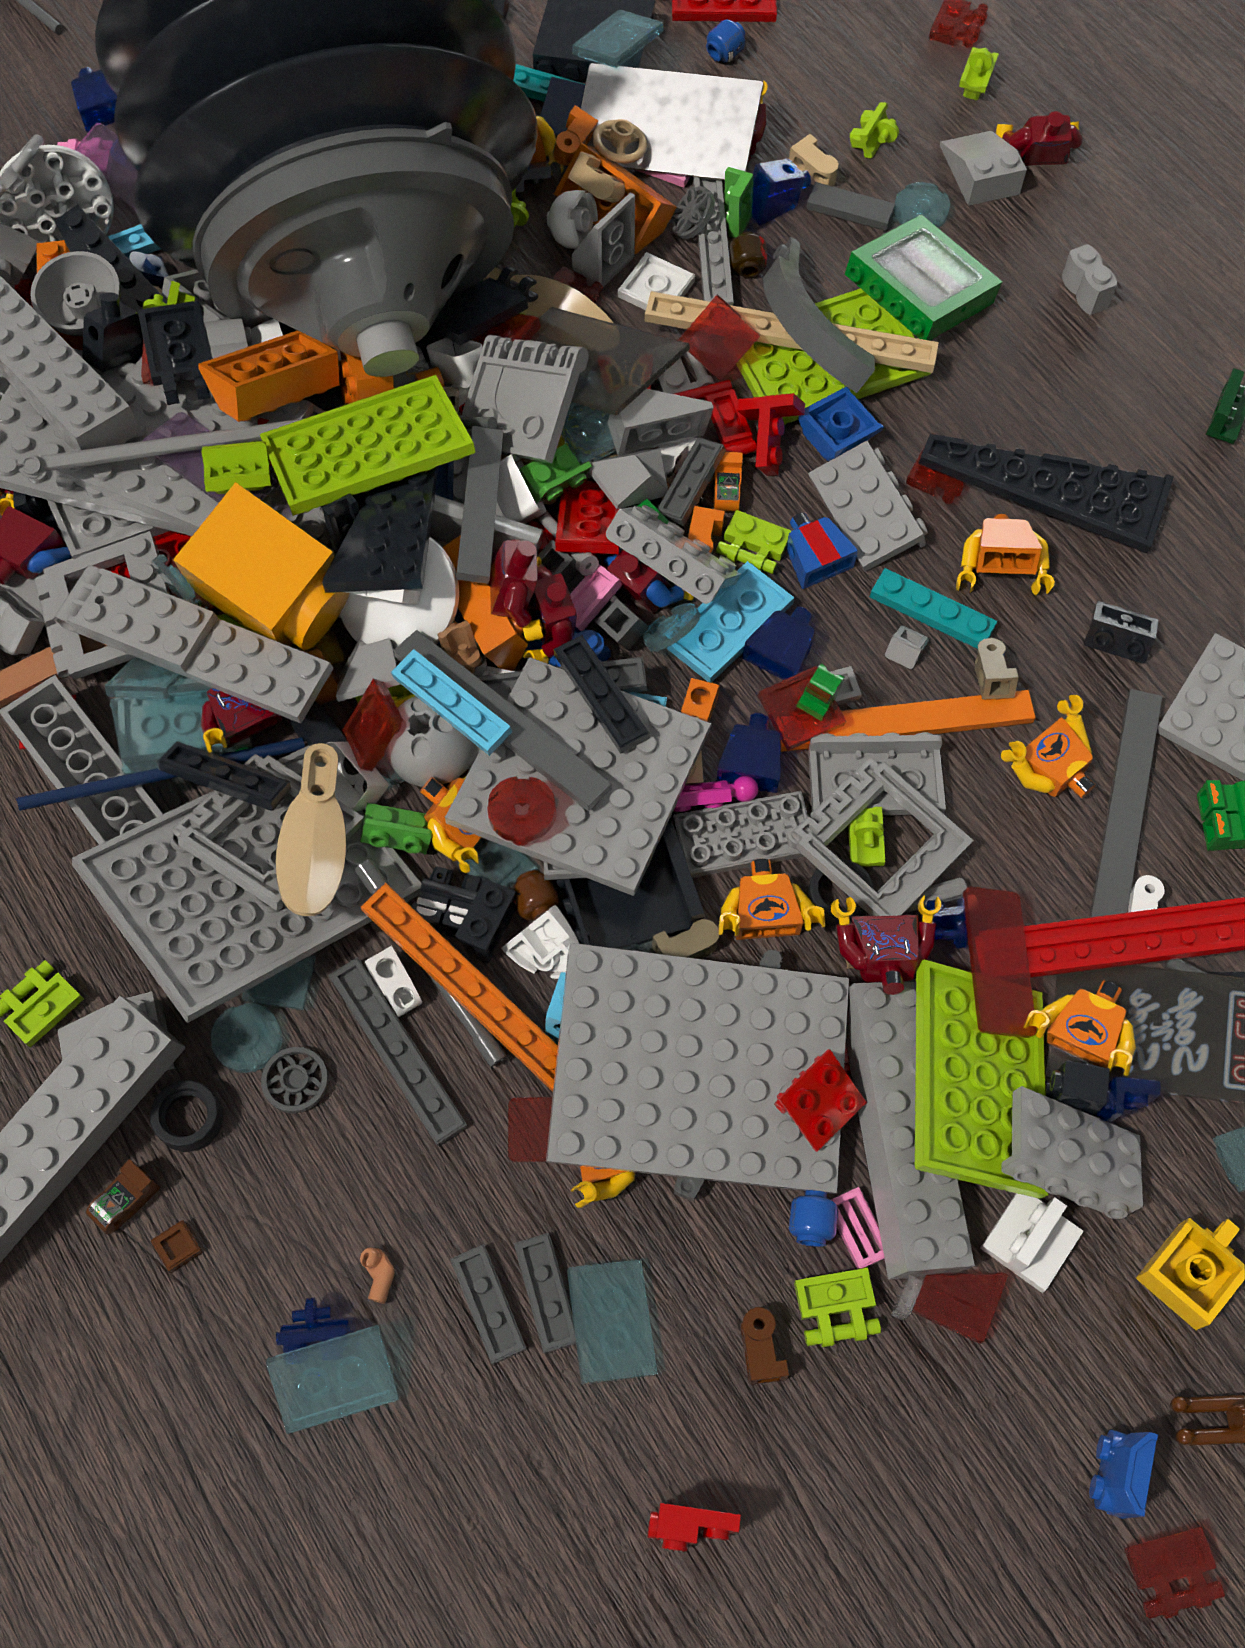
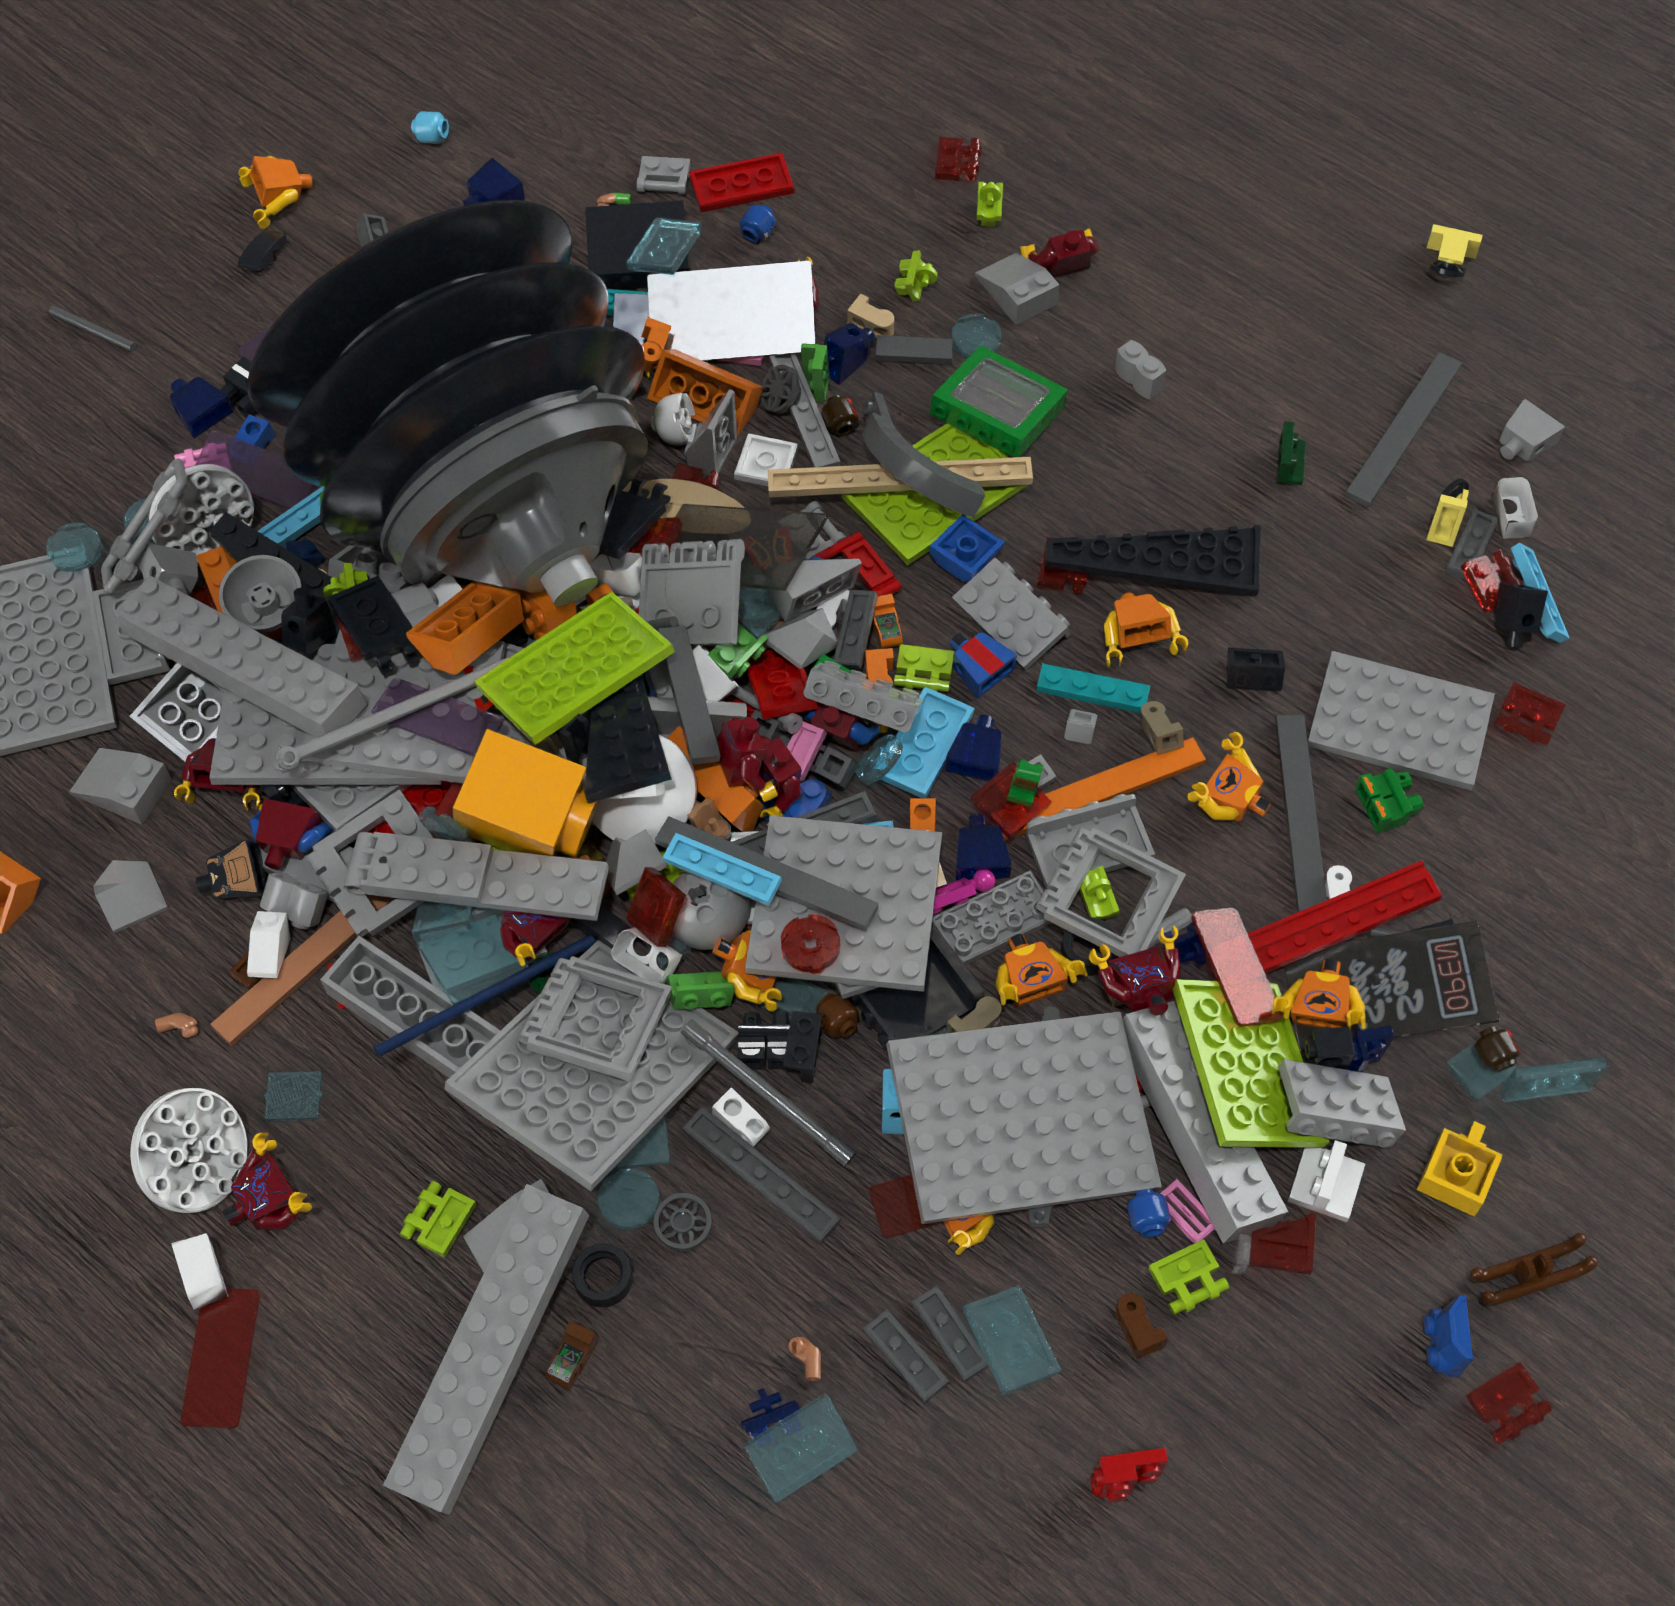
camera: 15 degrees left, 5 degrees down
reddish brown tile [151,1219,203,1273] -> none
black tile [157,741,291,811] -> none
lime bracket [201,441,271,494] -> none
tan plant [276,743,346,916] -> none
orange tile [361,883,558,1092] -> none
white brick [501,905,579,979] -> none
black tile [554,635,650,754] -> none
tan leg [568,152,625,203] -> none
tan piece [593,119,647,164] -> none
clear red plate [677,294,761,381] -> none
red bracket [737,393,805,476] -> none
red hinge [774,1049,867,1152] -> none

